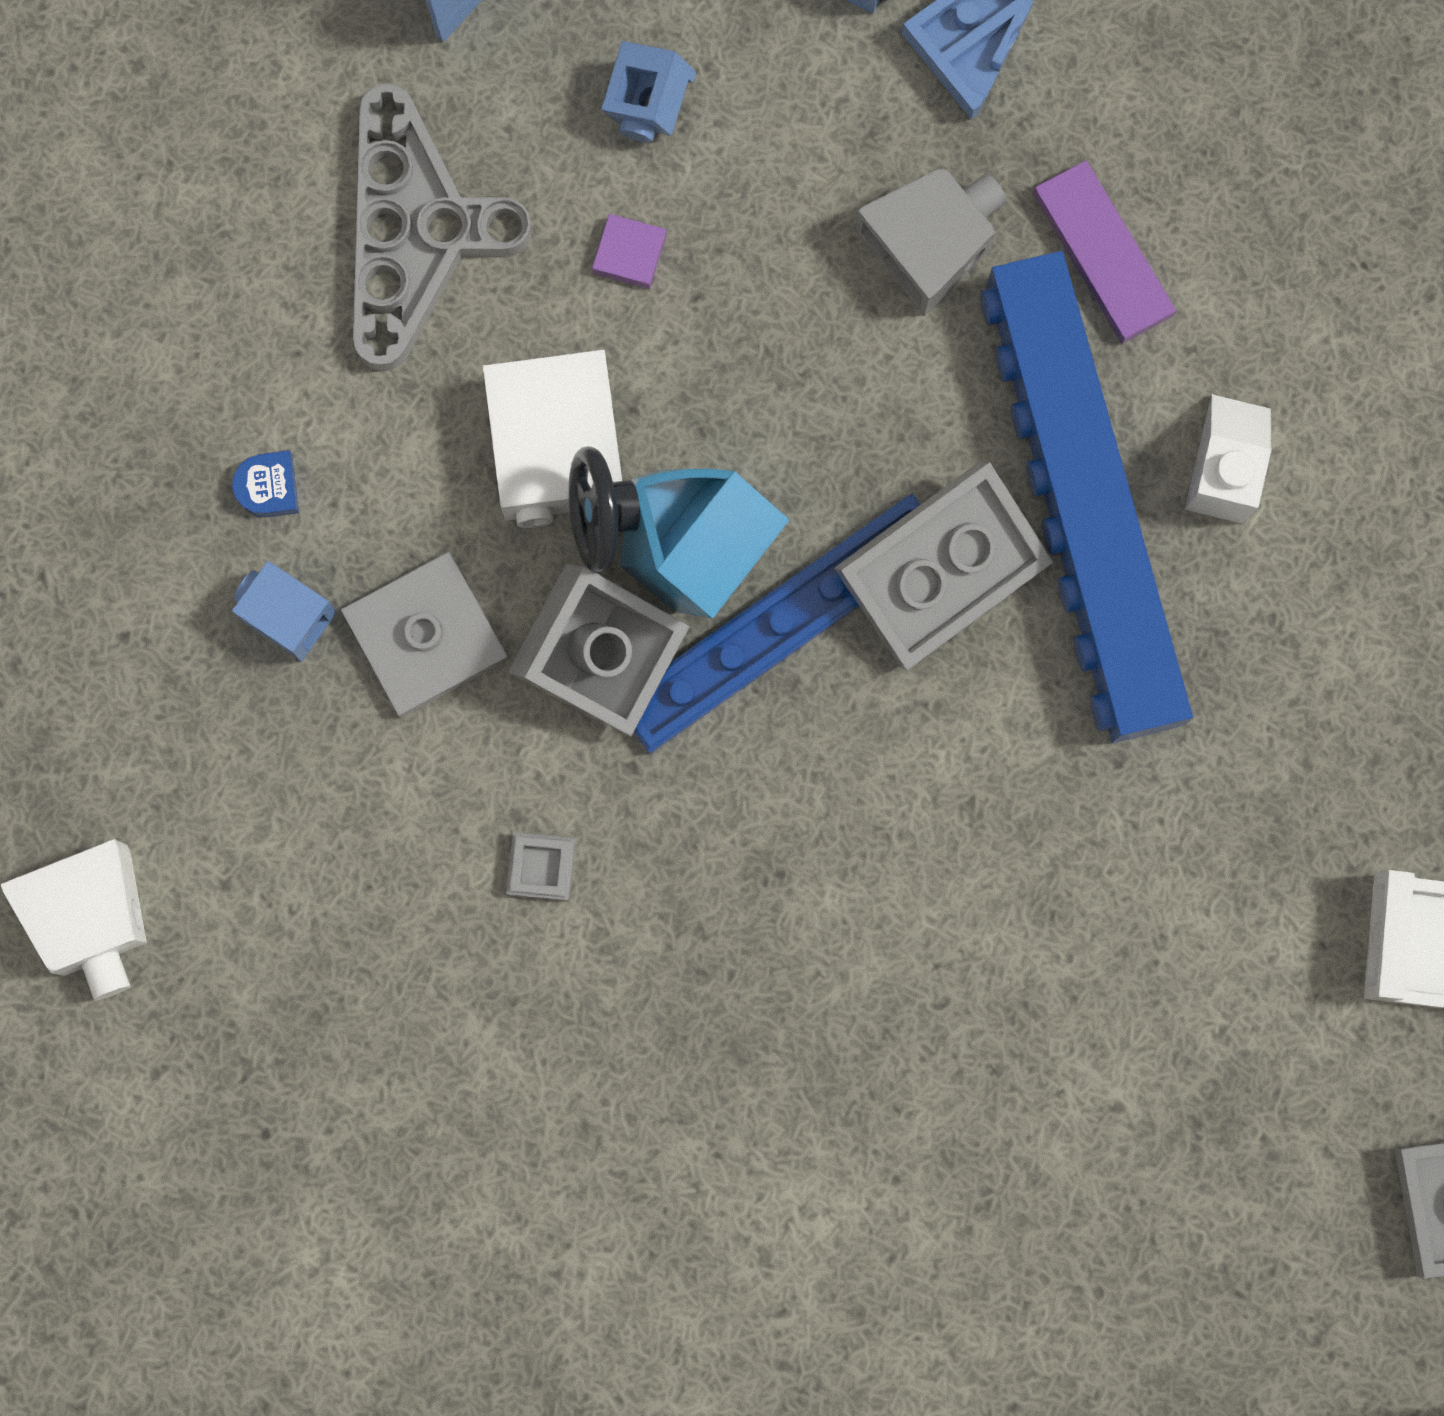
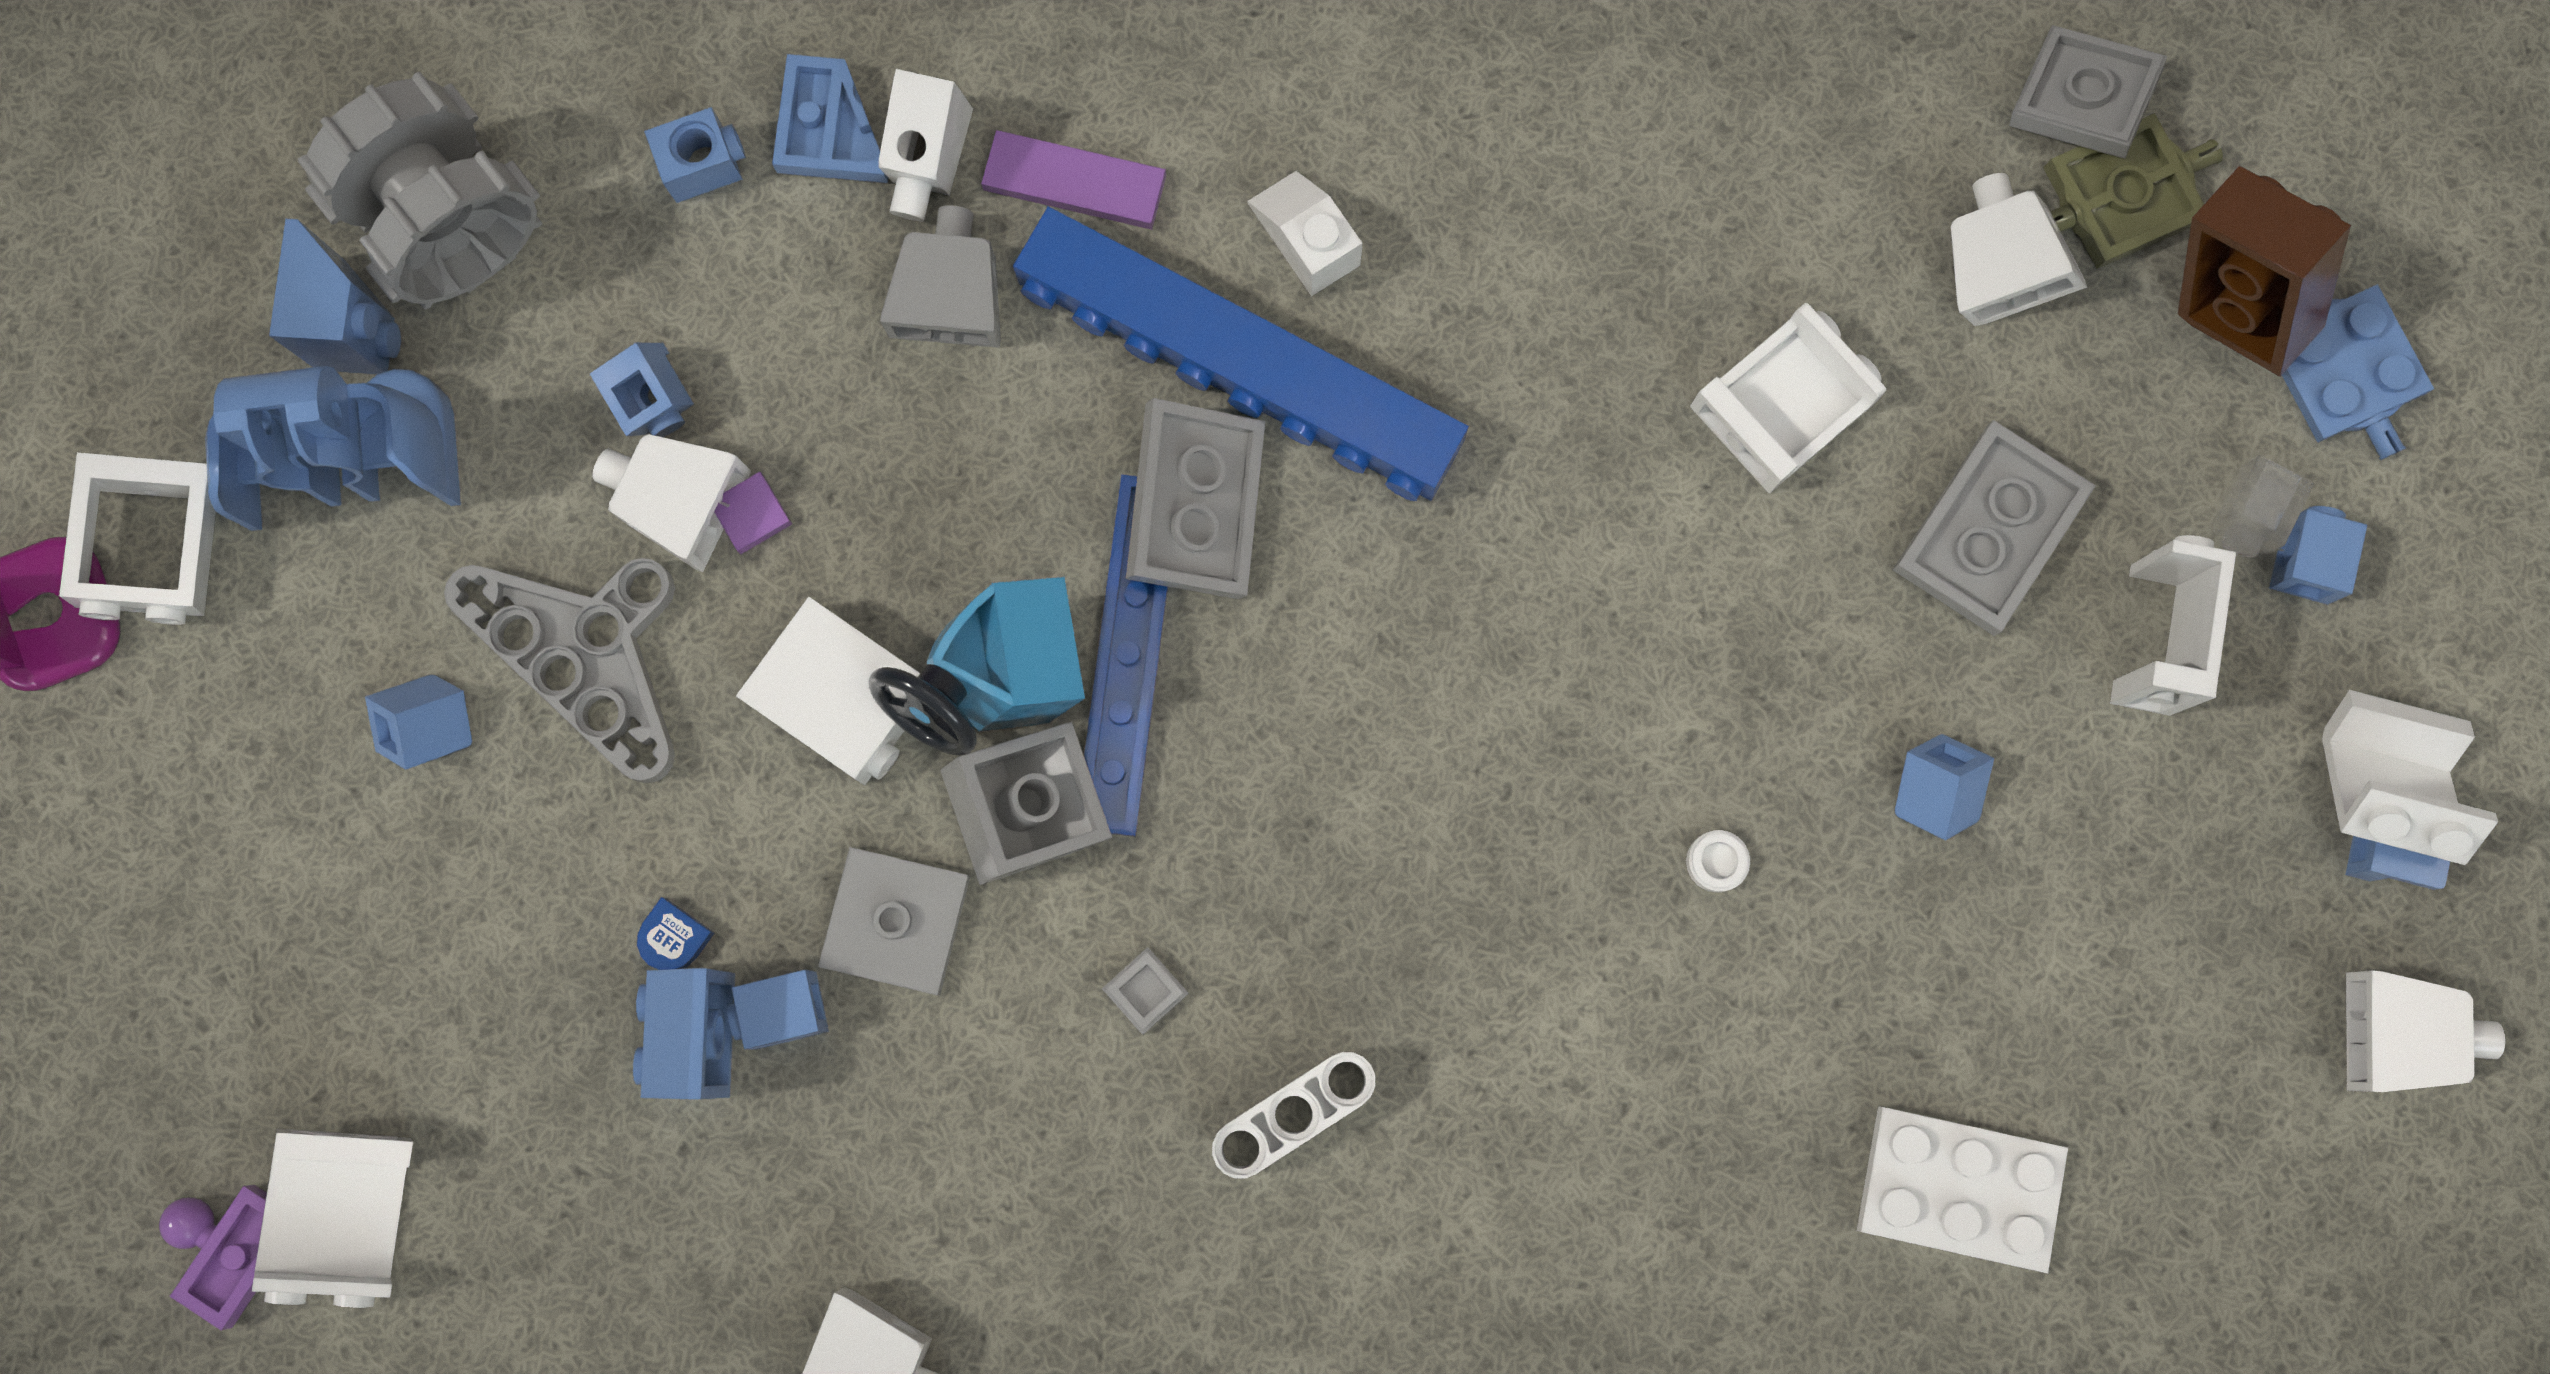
camera: 45 degrees left, 0 degrees up
none -> medium blue panel [365,675,472,770]
none -> white torso [593,434,751,572]
none -> medium blue slope [633,968,735,1099]
none -> white torso [879,69,973,222]
none -> white beam [1212,1052,1375,1179]
none -> white tile [1686,830,1750,892]
none -> medium blue panel [1895,734,1994,841]

